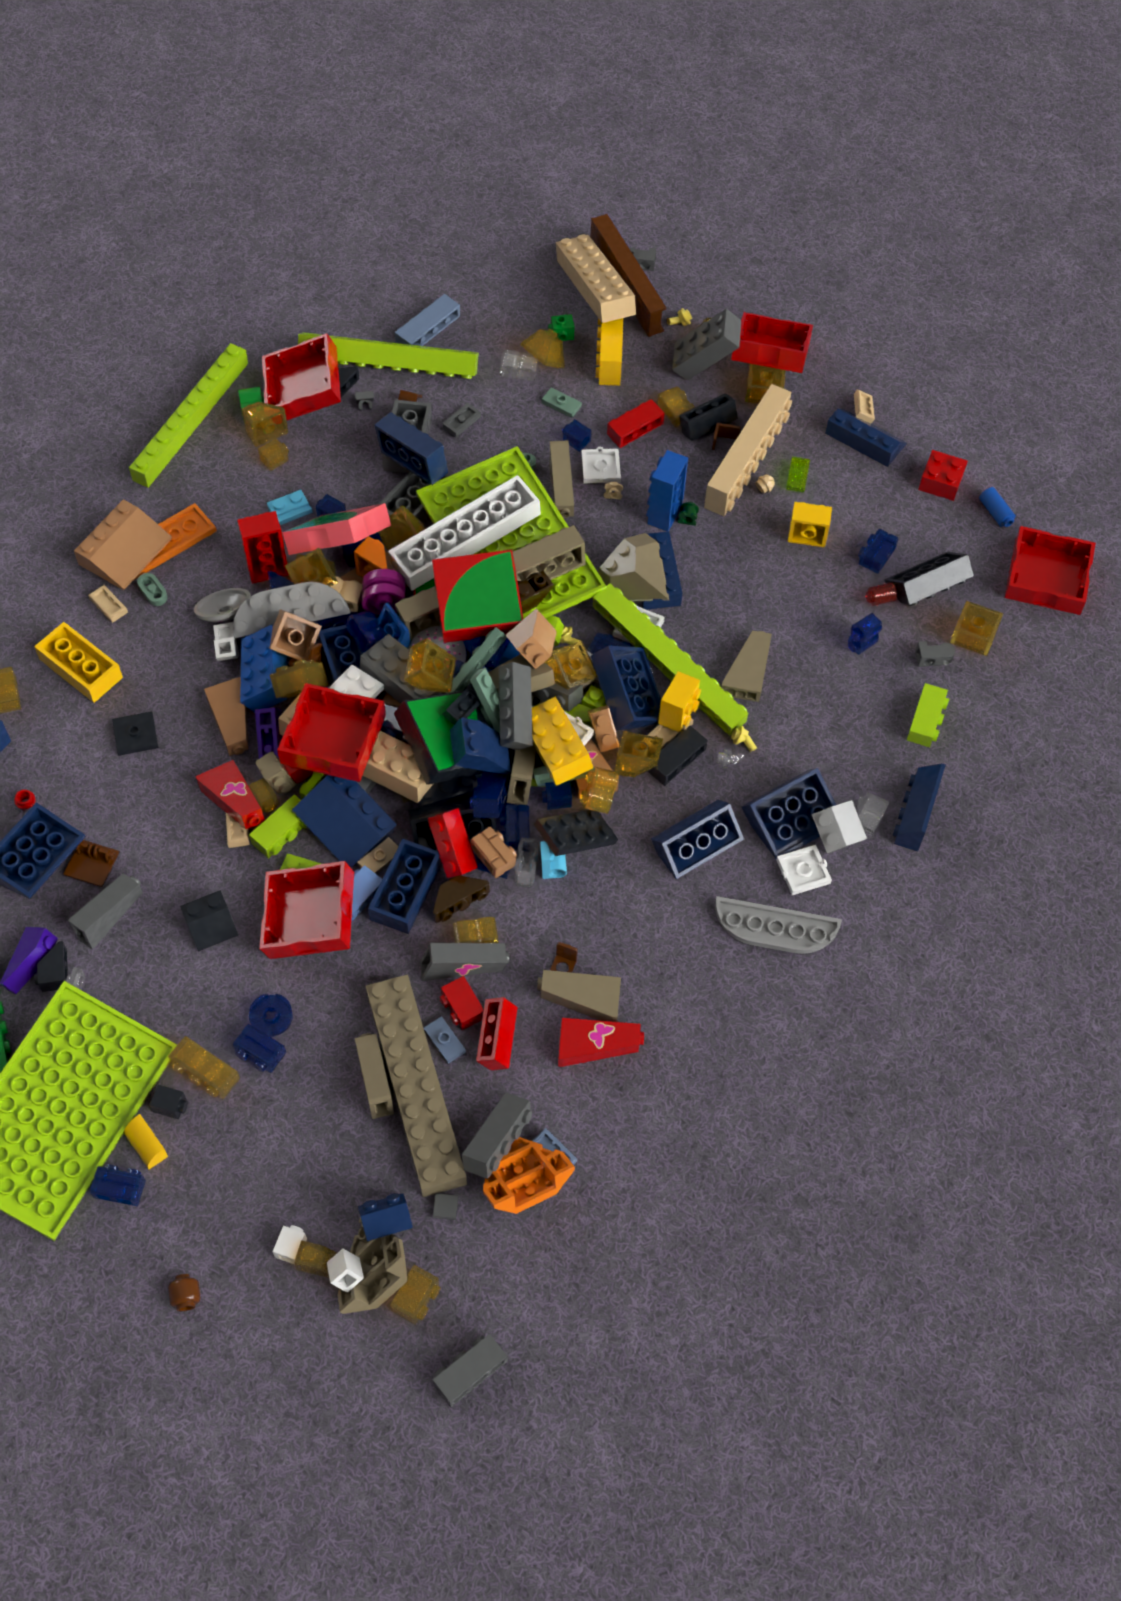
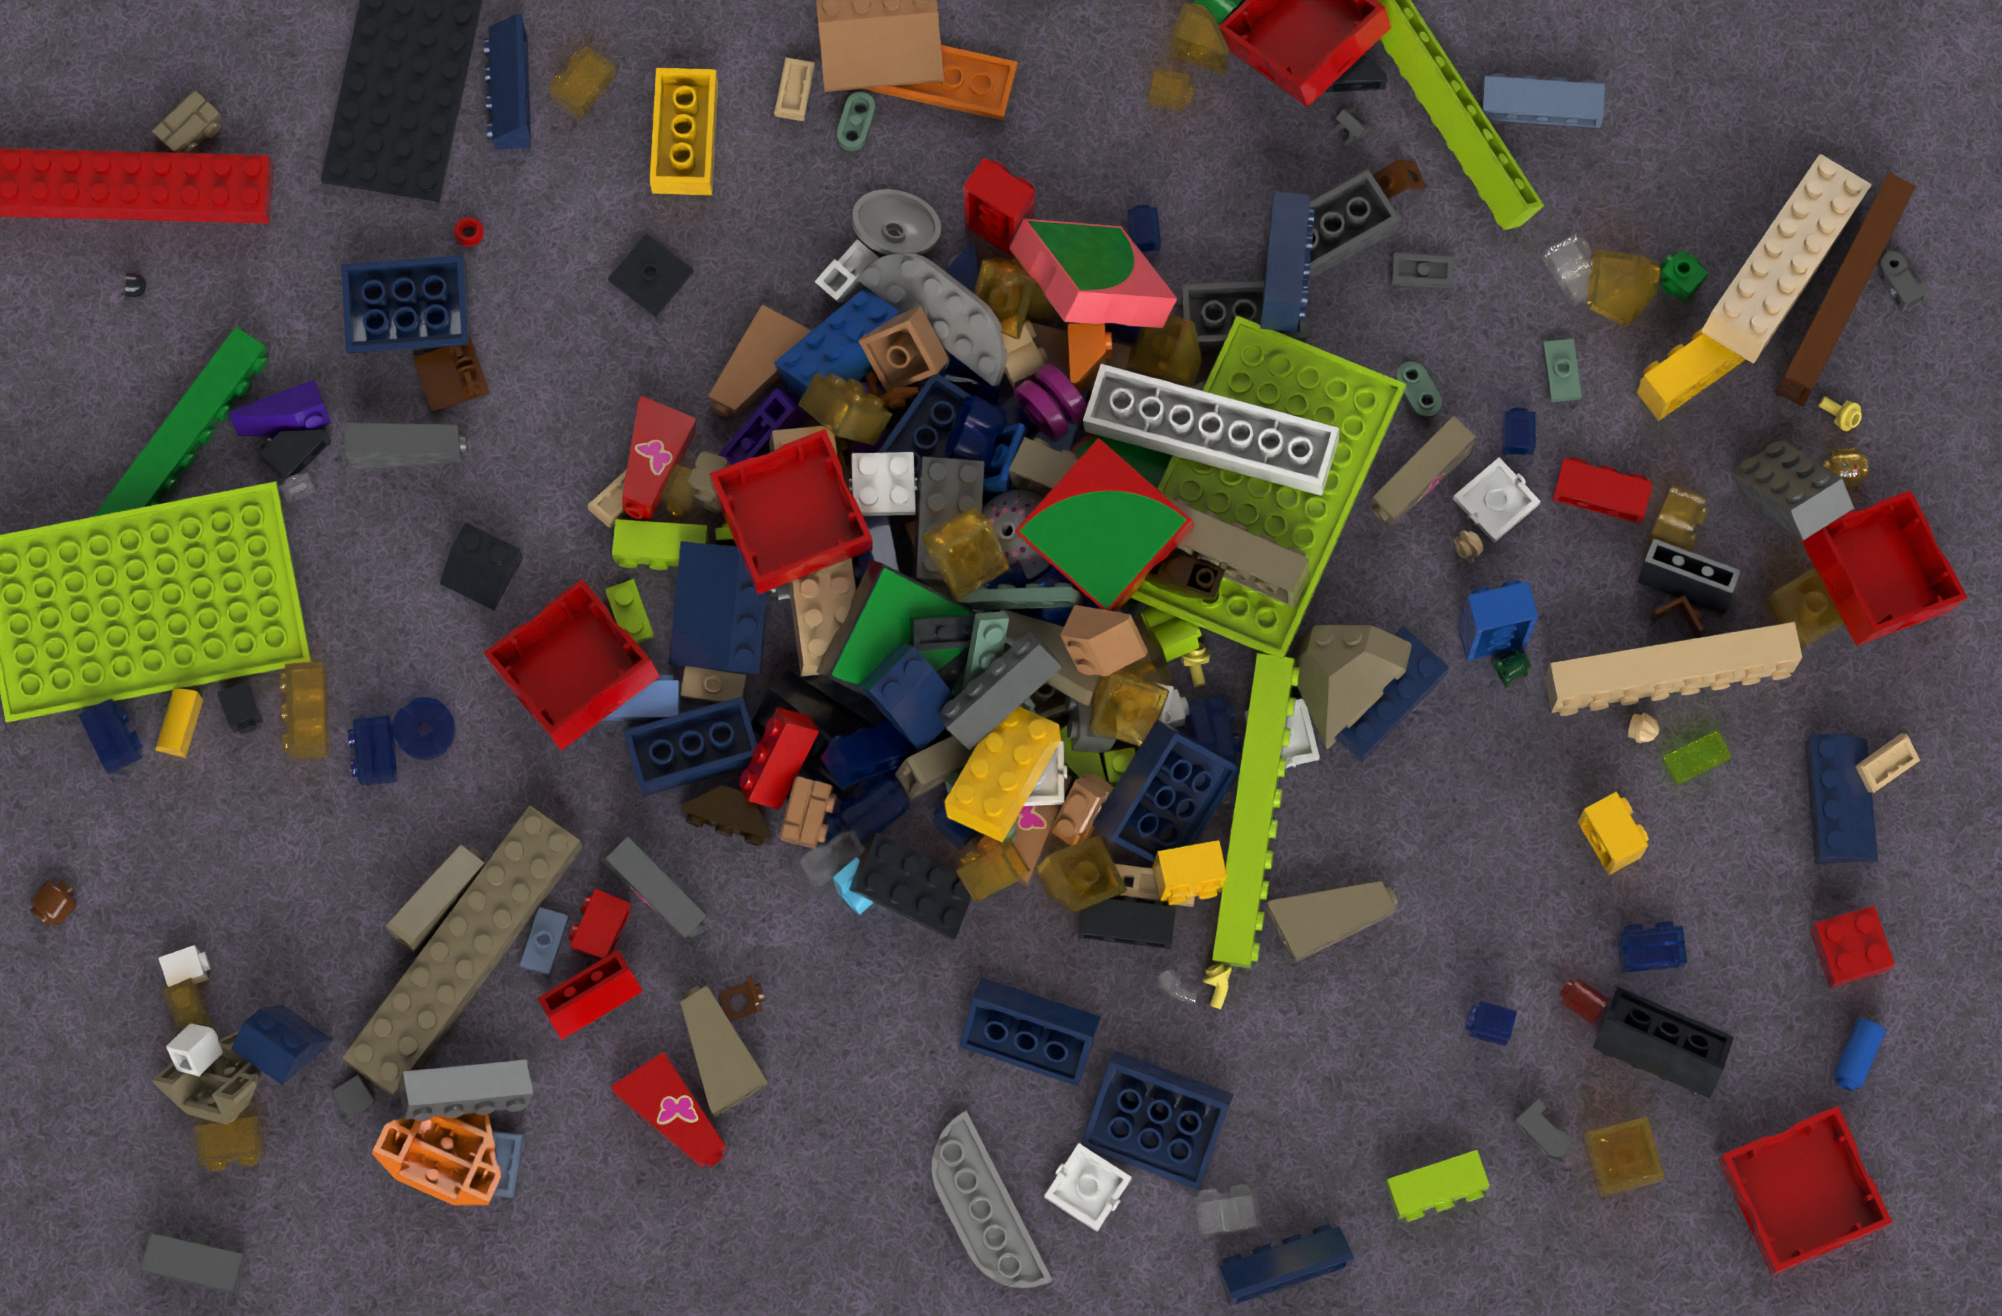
camera: 55 degrees right, 15 degrees up
medium azure plate [267,490,313,525] -> none
clear yellow brick [453,917,499,943] -> none
light grey slope [812,800,867,854] -> none

